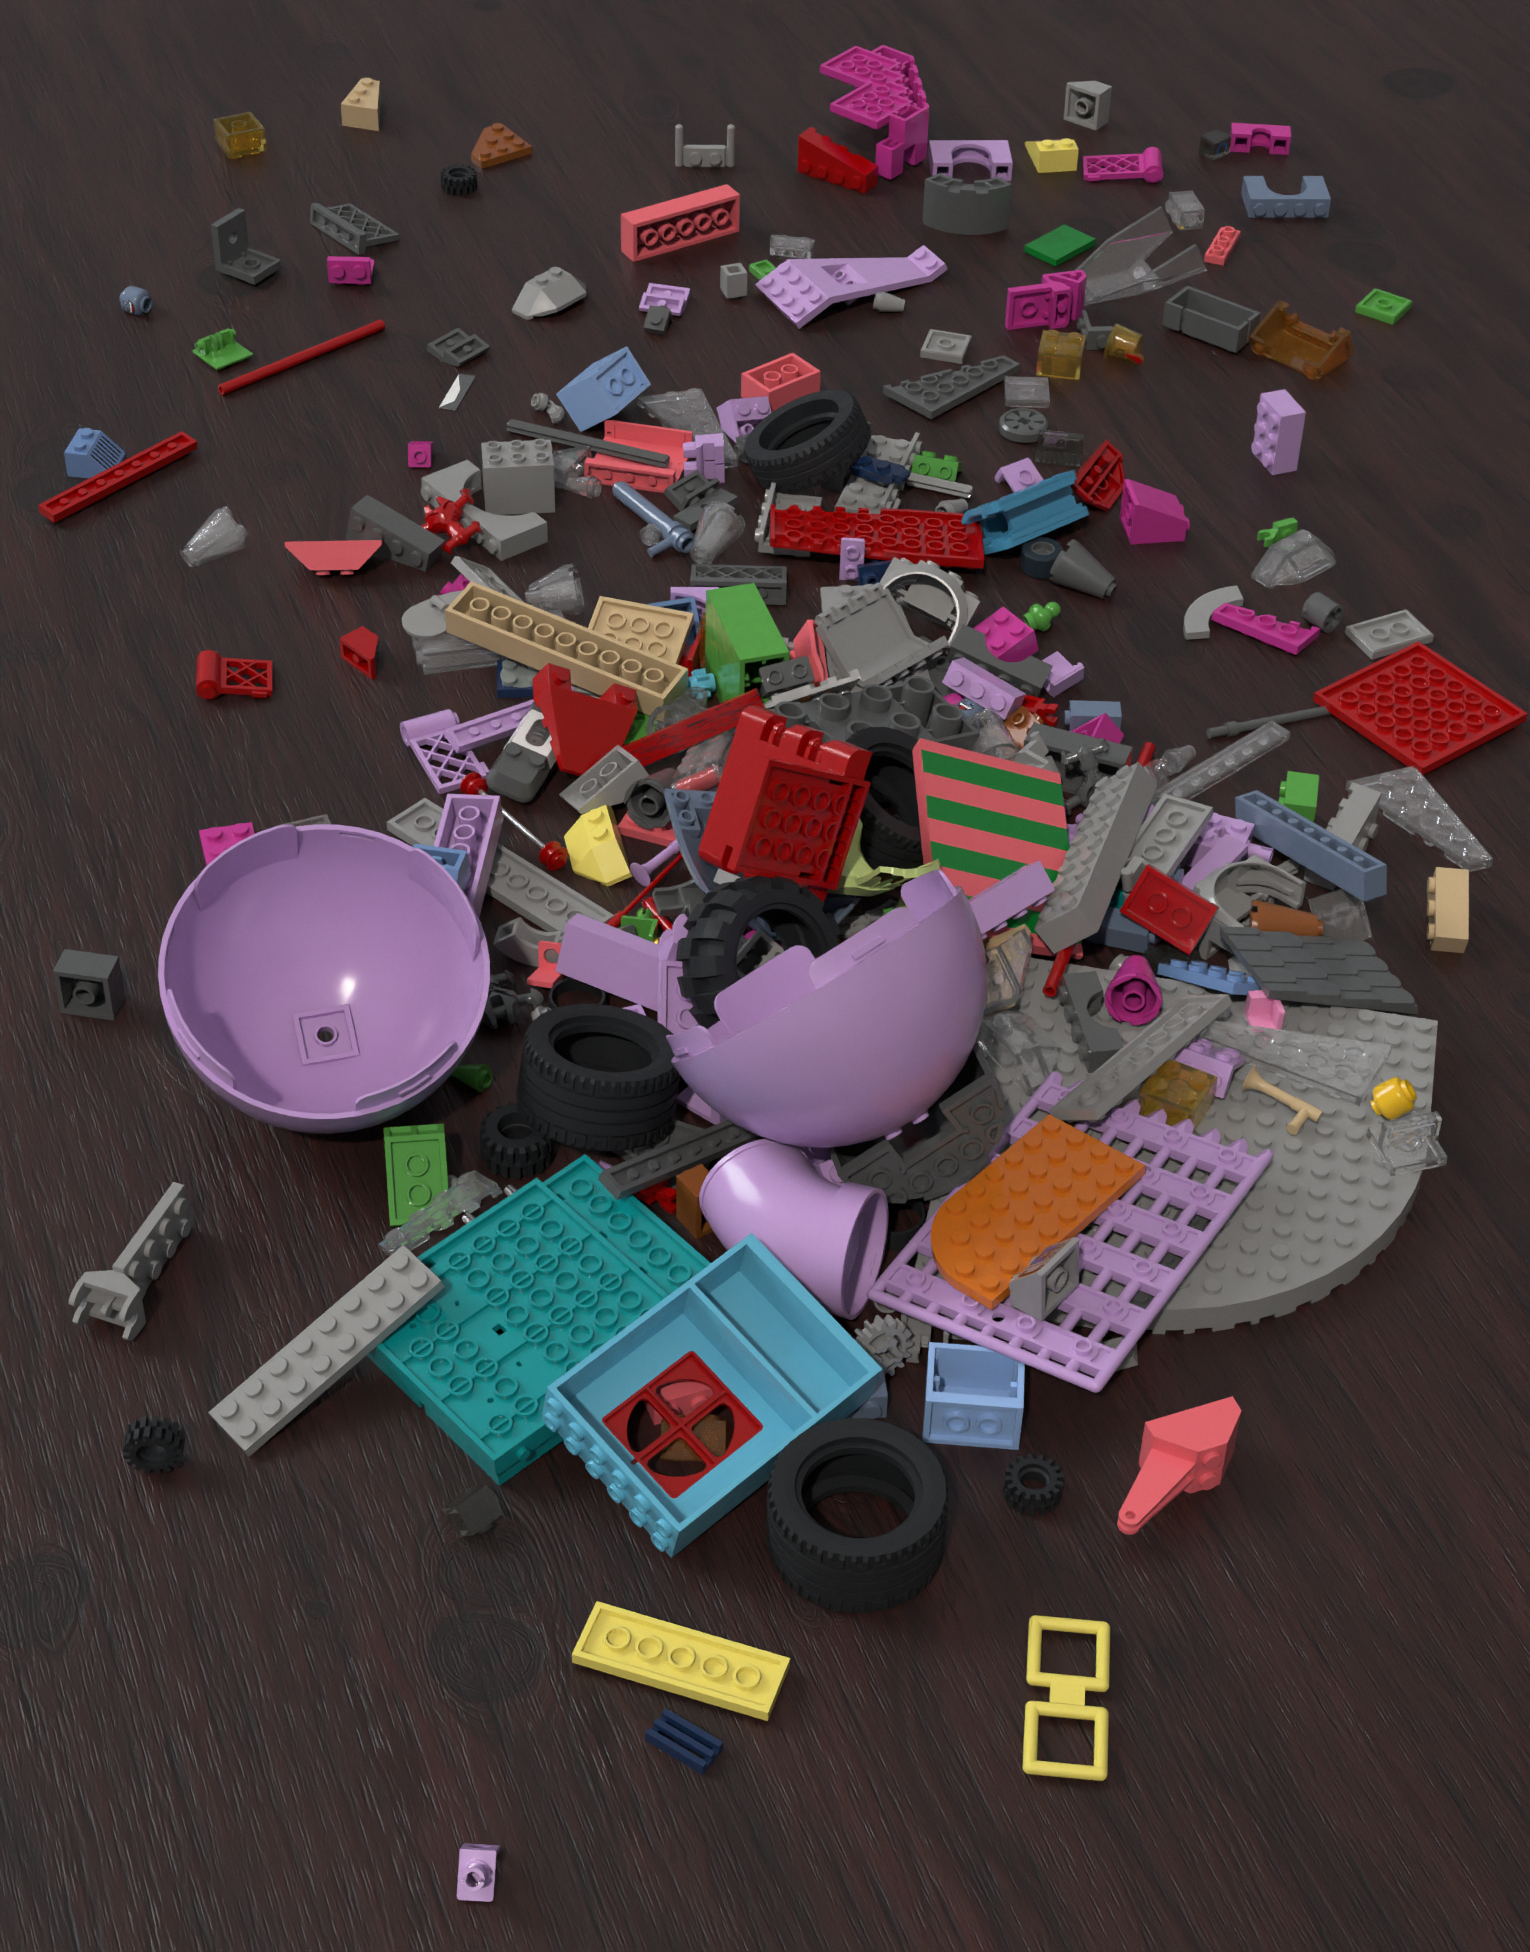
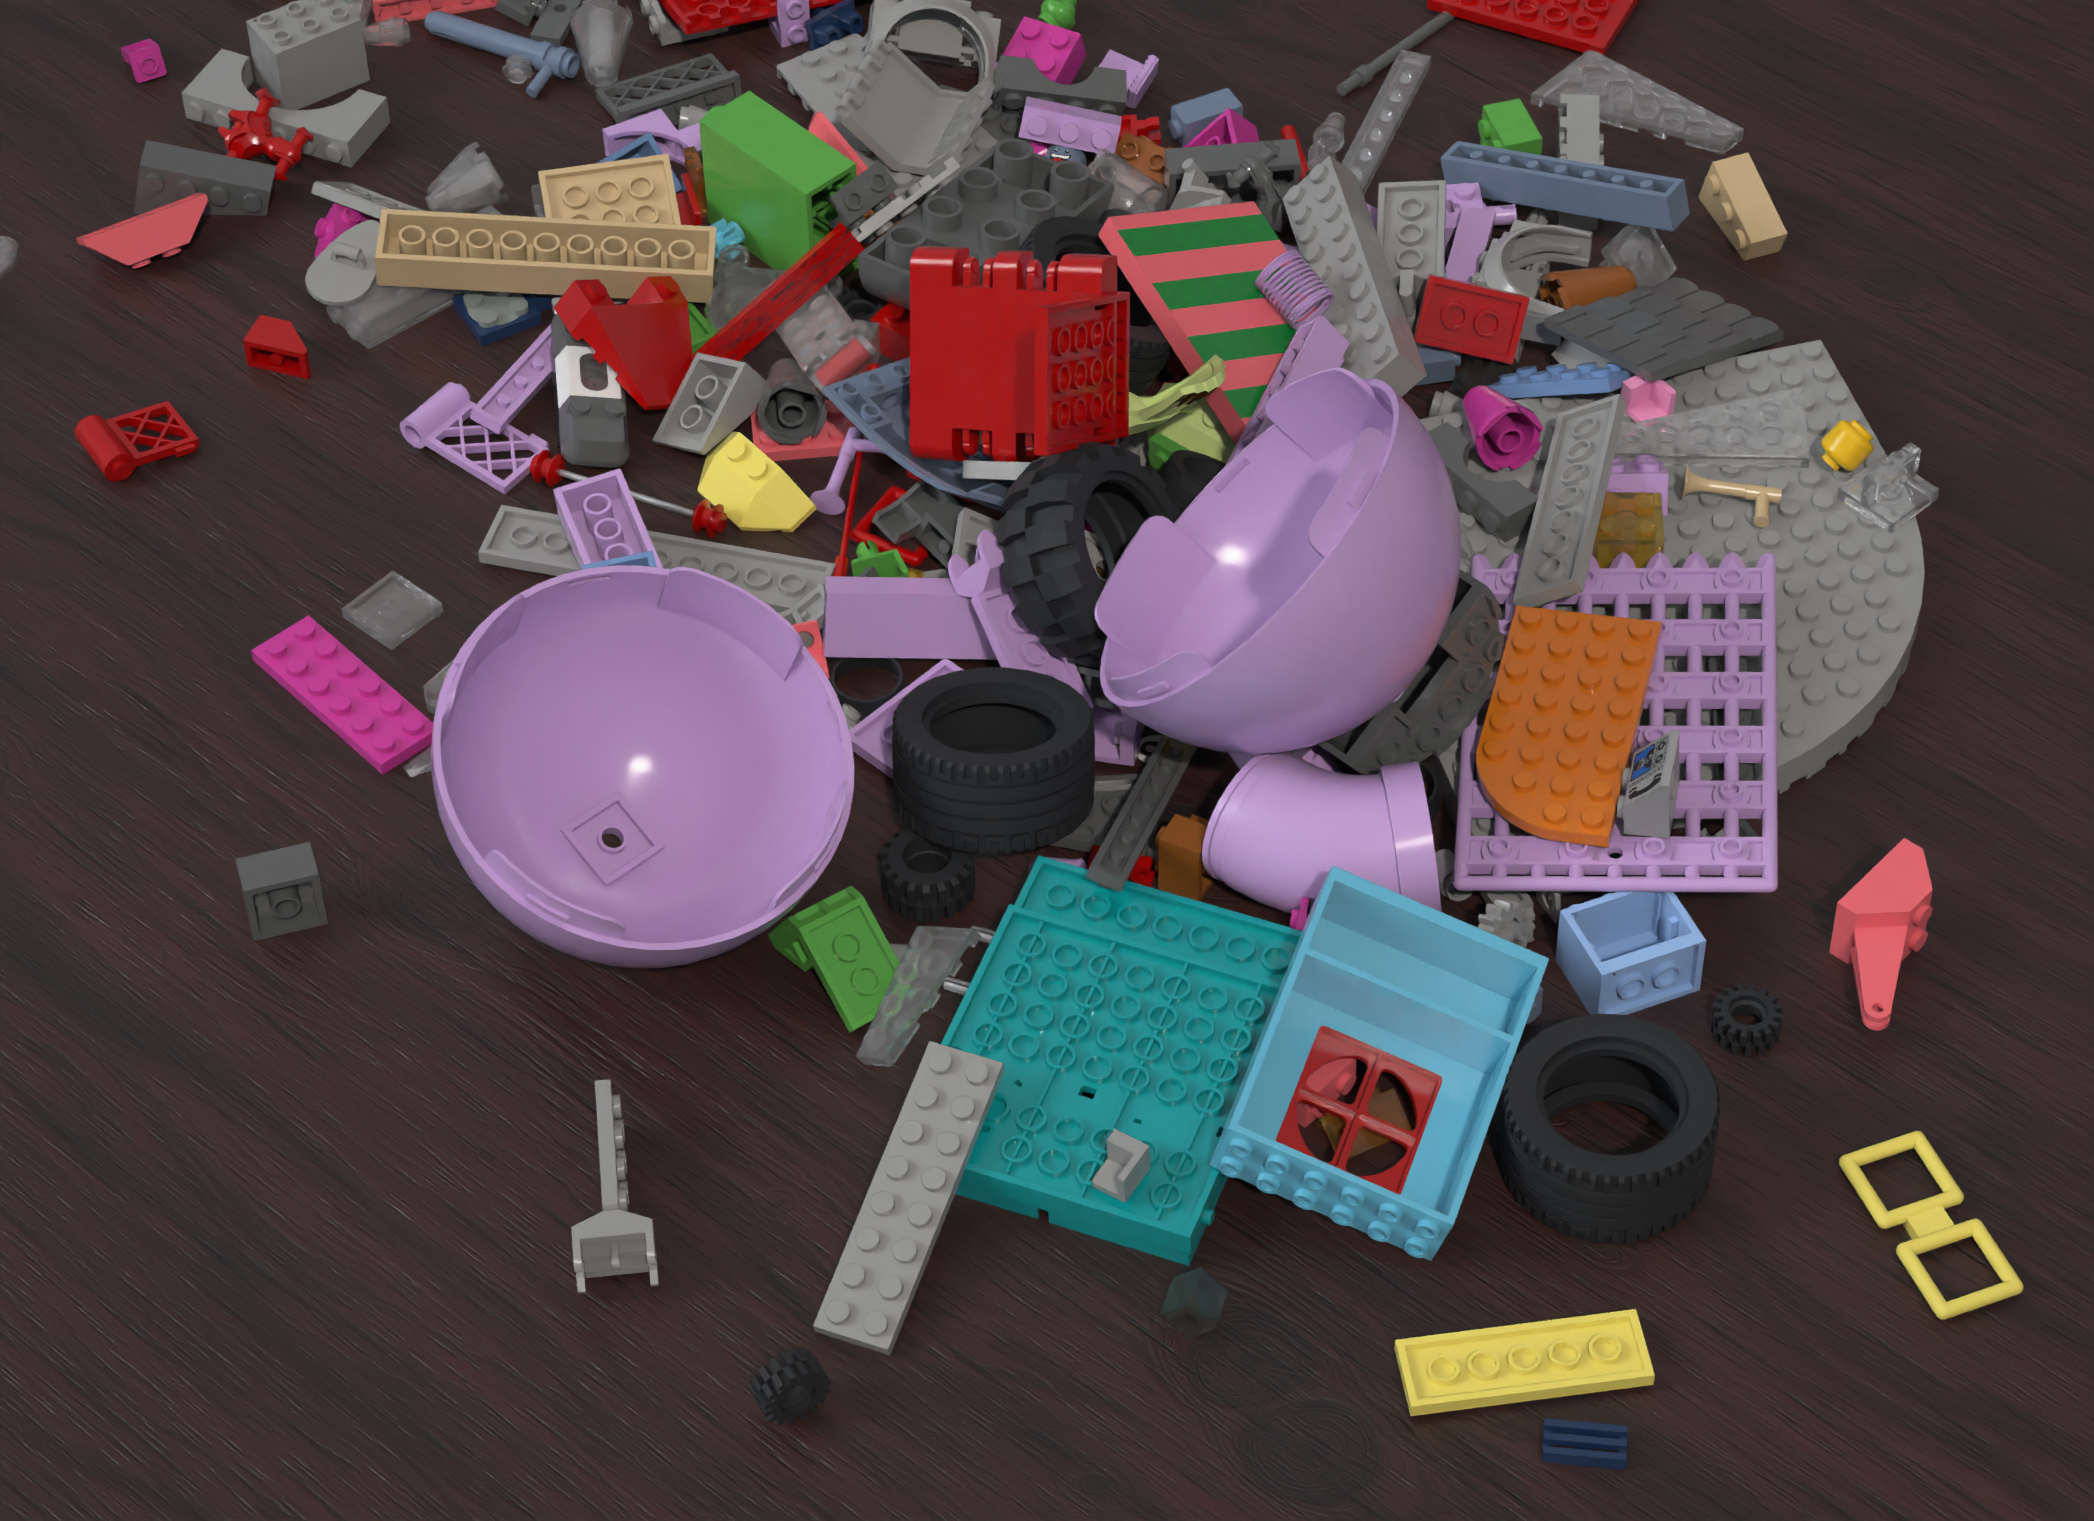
camera: 25 degrees left, 5 degrees up
none -> light grey panel [1092,1129,1151,1203]
none -> lavender piece [1255,250,1334,330]

